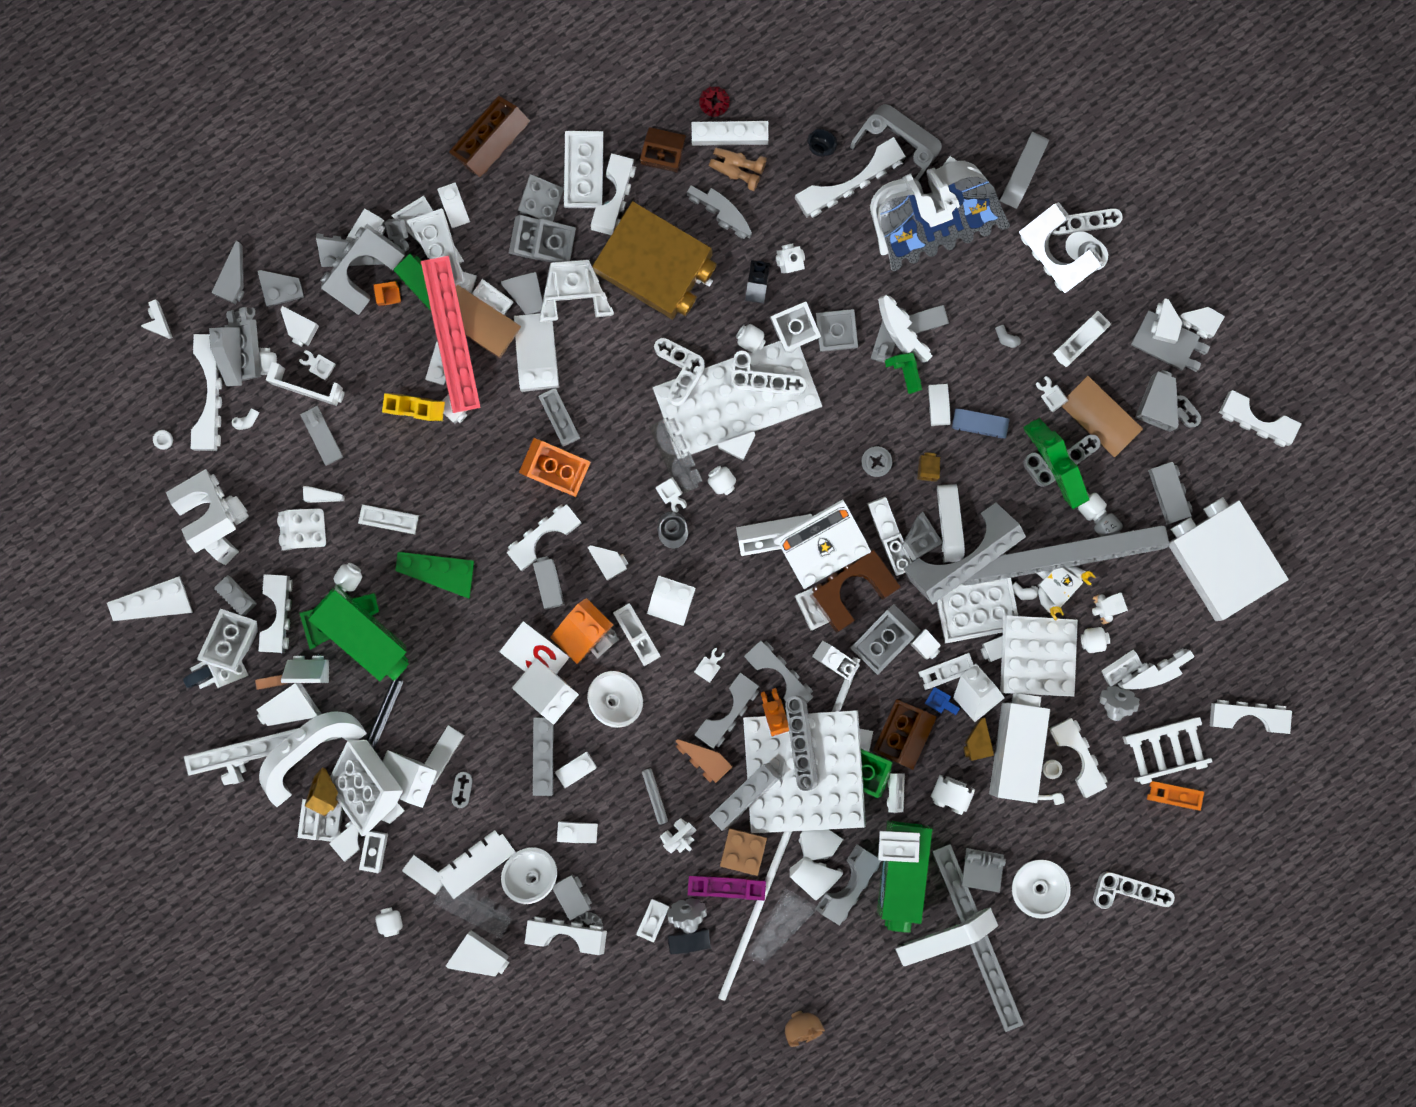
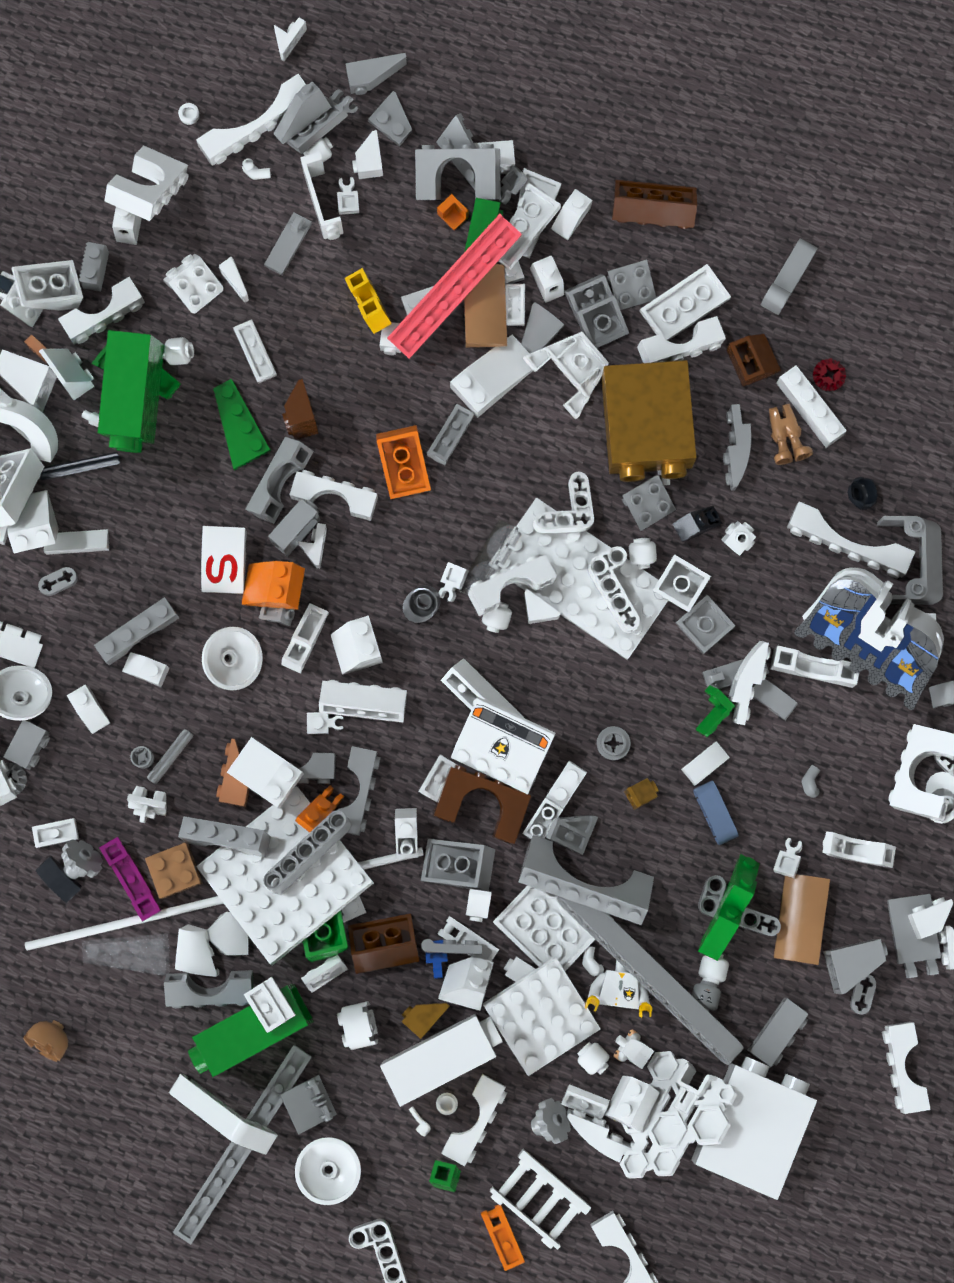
camera: 55 degrees right, 5 degrees down
white wing [107,577,193,621] -> none
white brick [225,496,249,525] -> none
white slope [512,658,579,724] -> none
white slope [588,545,628,581] -> none
white beam [937,484,965,563] -> none
none -> white bar [82,410,99,427]
none -> light grey wheel [130,746,154,769]
none -> white slope [227,737,304,809]
none -> light grey arch [246,437,314,524]
none -> reddish brown slope [282,379,319,440]
none -> white slope [298,523,327,569]
none -> white brick [319,680,407,722]
none -> light grey plate [421,939,482,955]
none -> green brick [429,1160,461,1192]
none -> white arch [468,555,557,616]
none -> white torso [530,256,564,303]
none -> white slope [604,1076,660,1132]
none -> white piece [620,1051,737,1178]
none -> light grey hinge [622,474,676,531]
none -> light grey beam [761,238,818,315]
none -> white arch [770,646,859,688]

